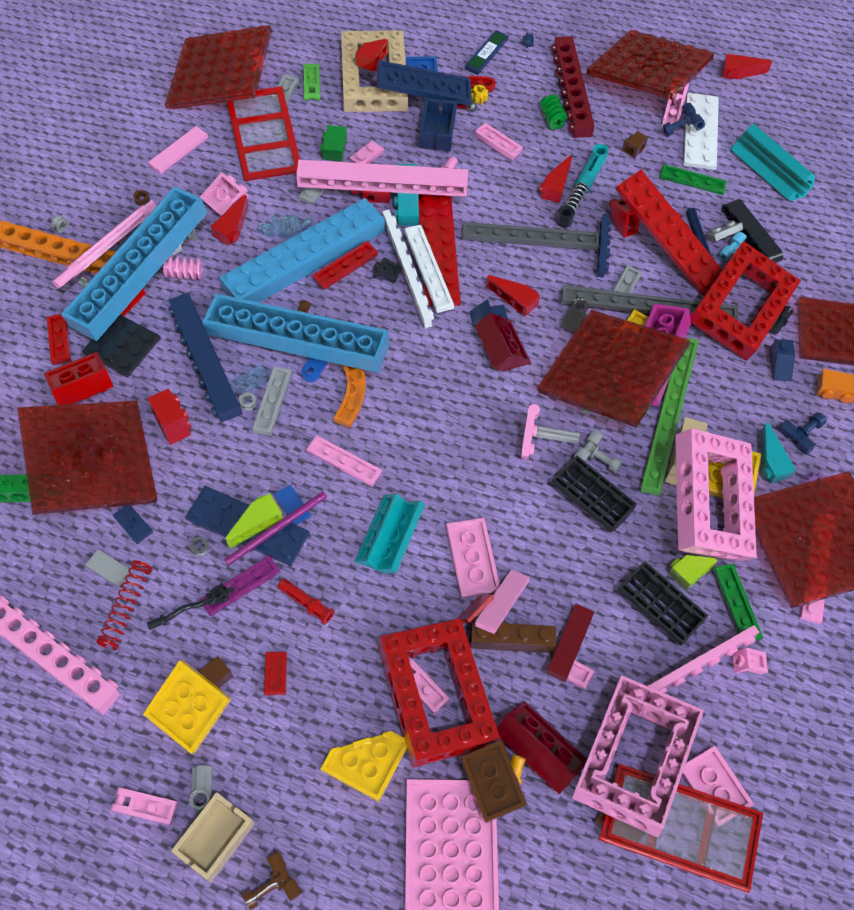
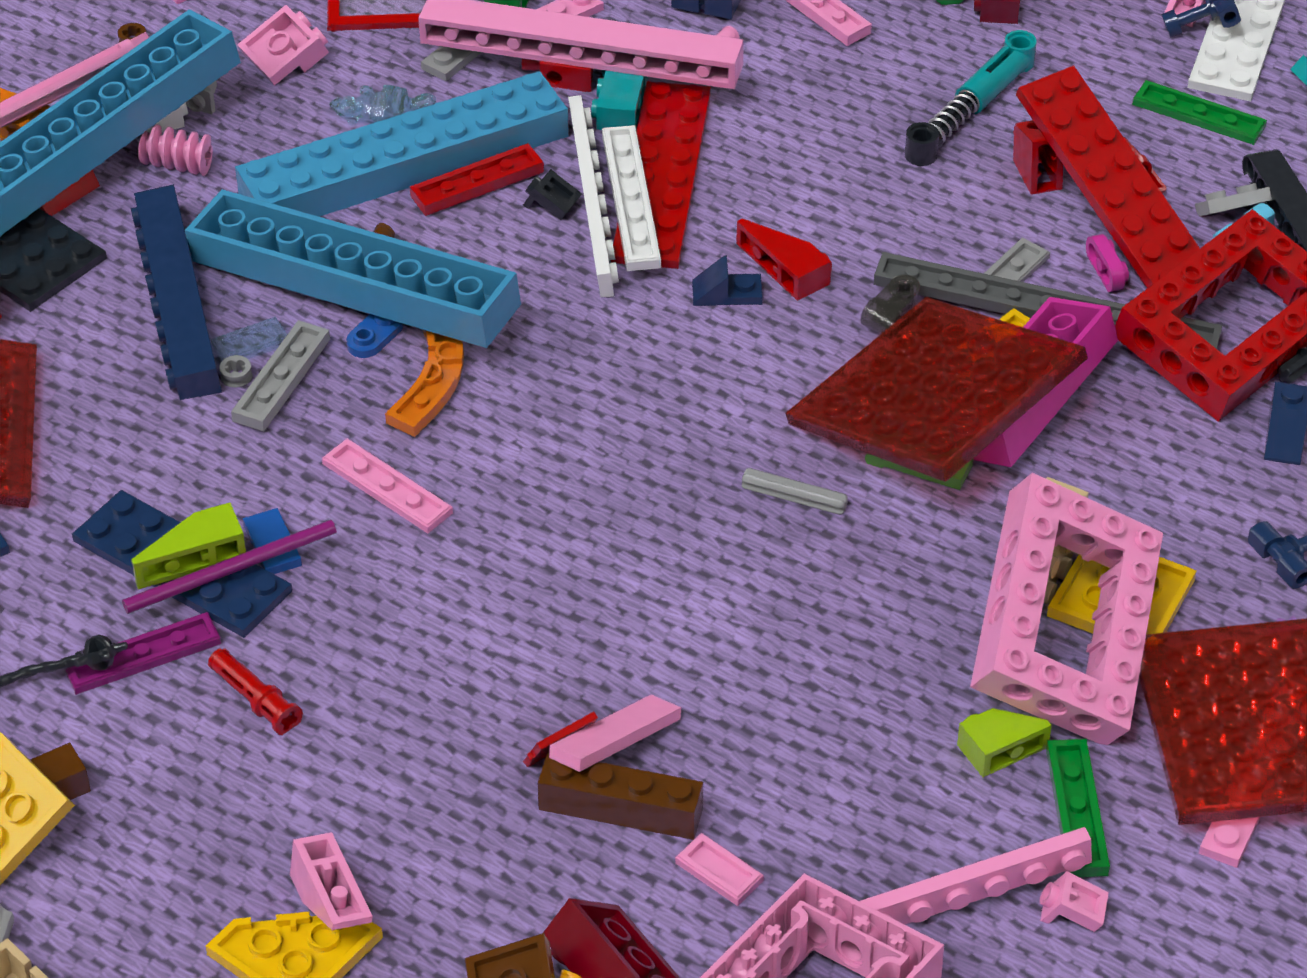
camera: 15 degrees right, 15 degrees down
red brick [148,388,192,445] -> none
flat silver bush [190,537,209,556] -> none
red slope [211,195,248,246] -> none
red plate [264,652,287,696] -> none
teal slope [354,493,425,573] -> none
red brick [378,618,500,768] -> none
bright pink plate [409,658,450,715] -> none
bright pink tile [446,518,500,599] -> none
dark grey plate [462,222,599,250] -> none
dark red slope [475,313,531,372] -> none
bright pink plate [521,404,540,460] -> none
red slope [539,156,572,203] -> none
dark red tile [546,603,595,682] -> none
black piece [551,455,637,532] -> none
light grey bar [573,429,623,474] -> none
dark blue plate [597,214,612,278] -> none
black piece [618,561,709,646] -> none
reddish brown brick [621,131,648,158] -> none
bright green plate [641,338,699,496] -> none
dark blue axle [686,207,712,256] -> none
teal slope [760,423,796,484] -> none
none -> bright pink slope [290,832,373,930]
none -> dark pink plate [1086,234,1129,292]

